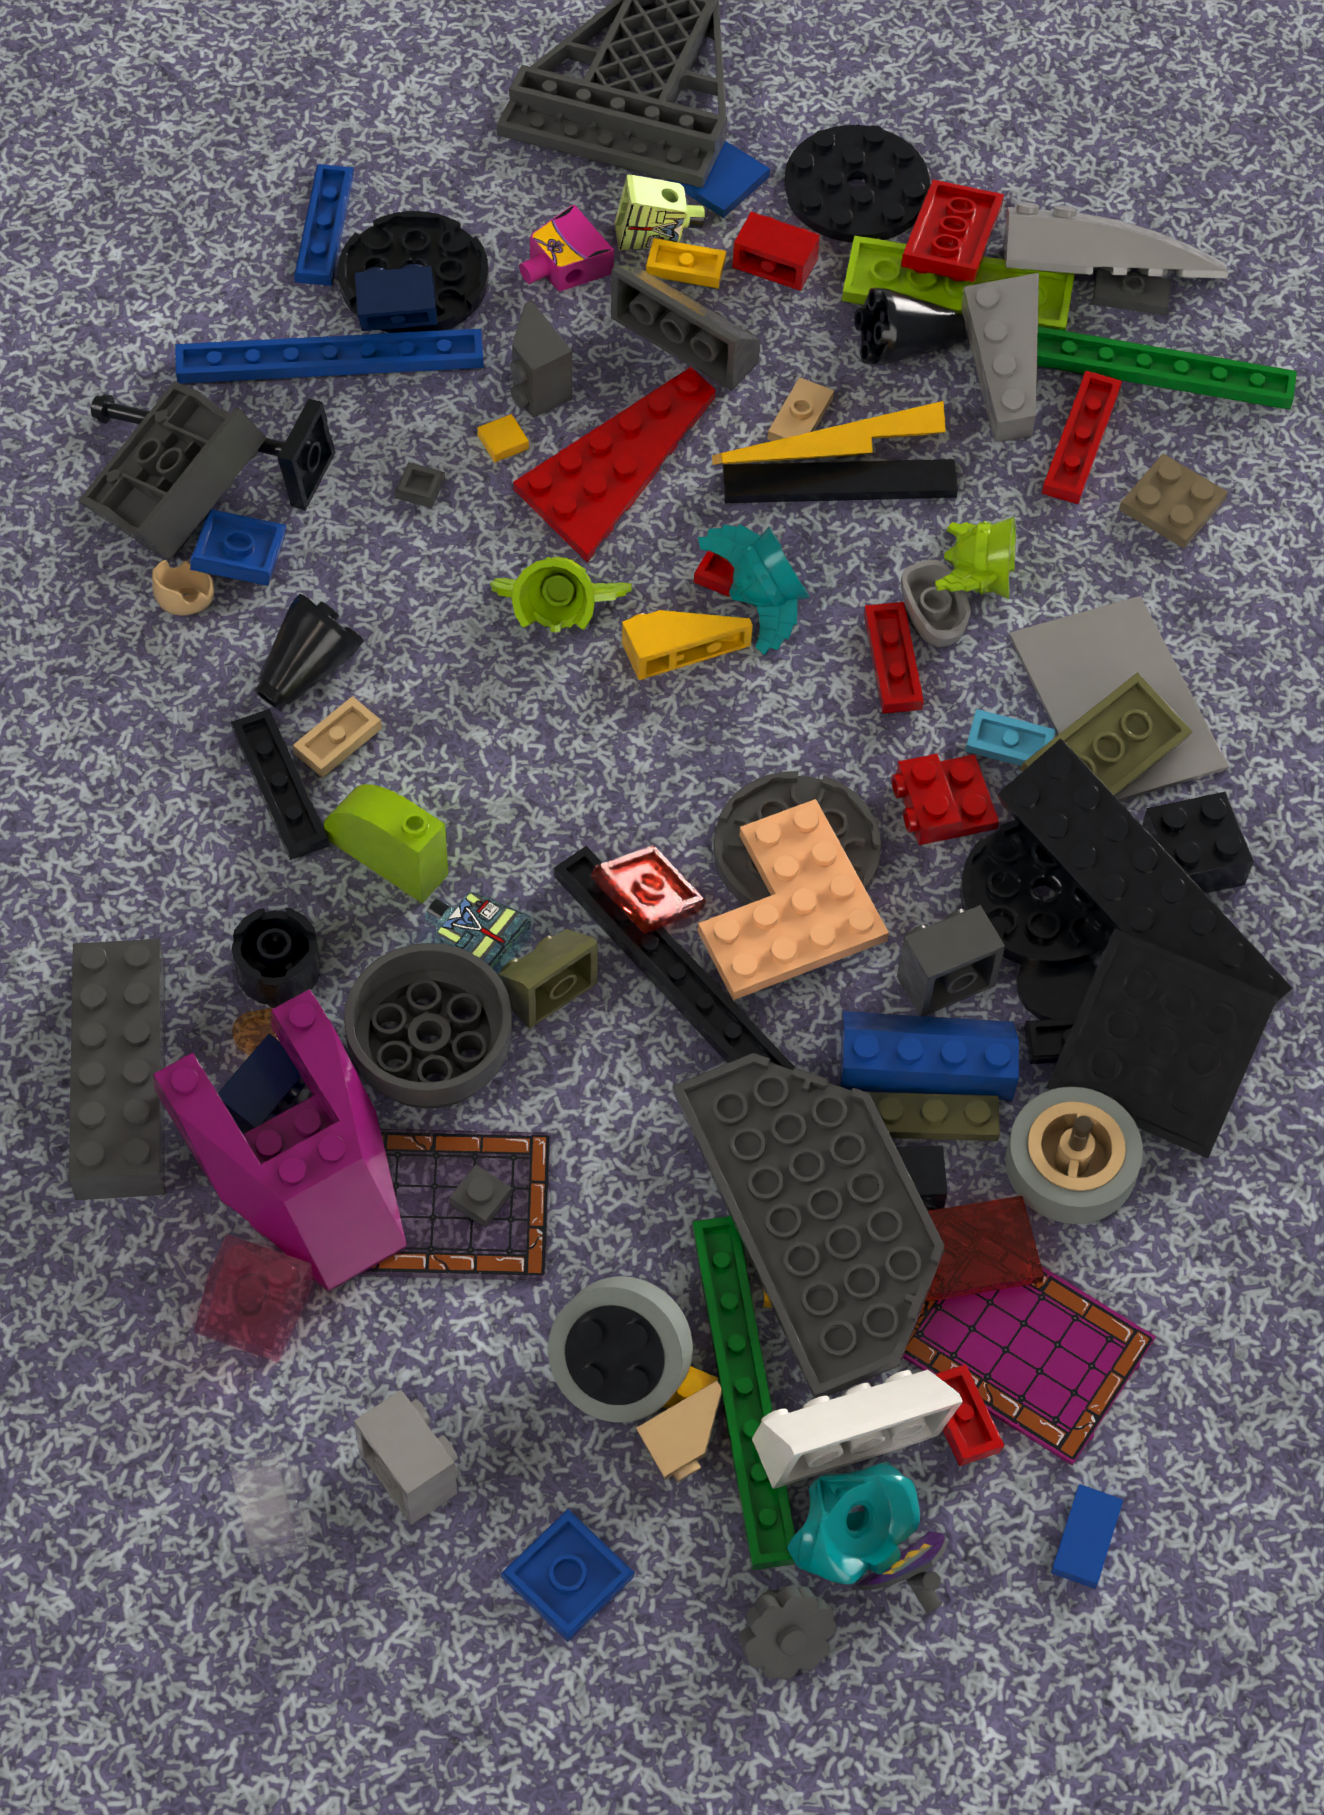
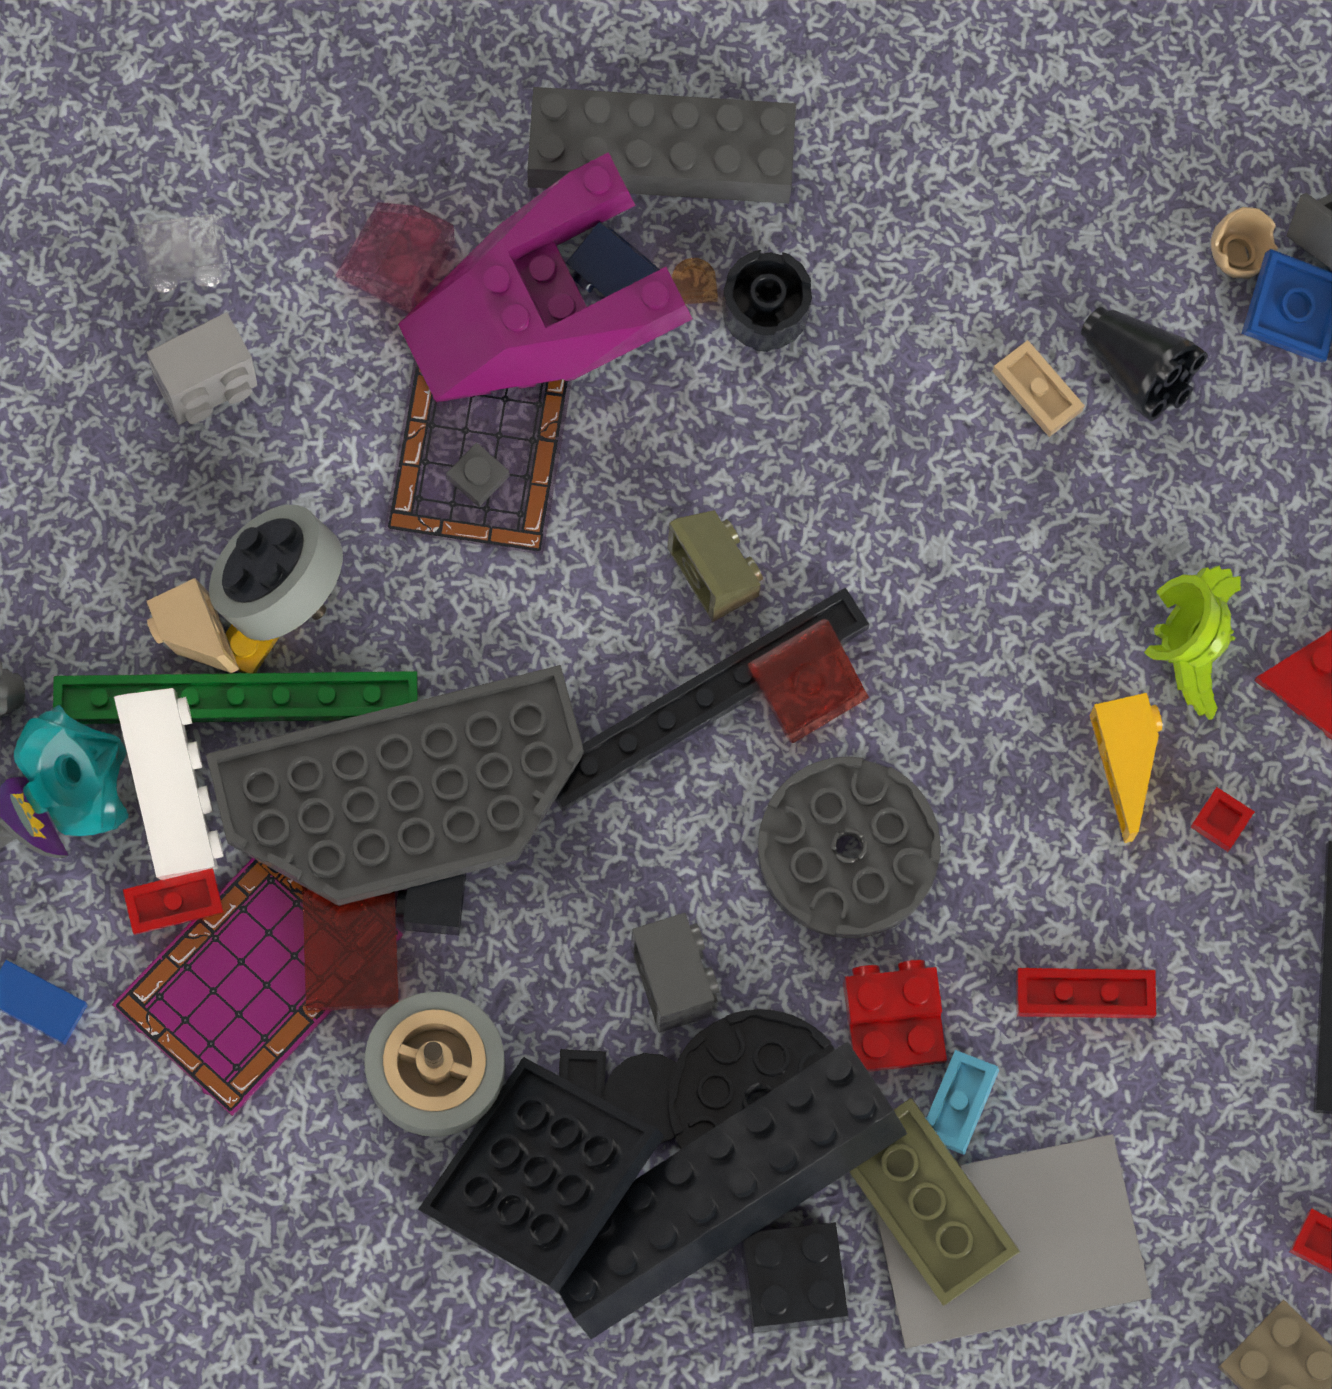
camera: 95 degrees right, 15 degrees up
black plate [231,709,329,860] -> none
lime brick [323,784,449,904] -> none
dark grey wheel [344,943,512,1109] -> none
torso [425,892,532,974] -> none
blue tile [501,1509,635,1642] -> none
teal helmet [698,524,810,656] -> none
light nougat plate [698,799,889,1000] -> none
blue slope [840,1011,1019,1101] -> none
olive plate [867,1092,1000,1141] -> none
light grey piece [901,559,971,648] -> none
lime helmet [935,517,1016,599] -> none

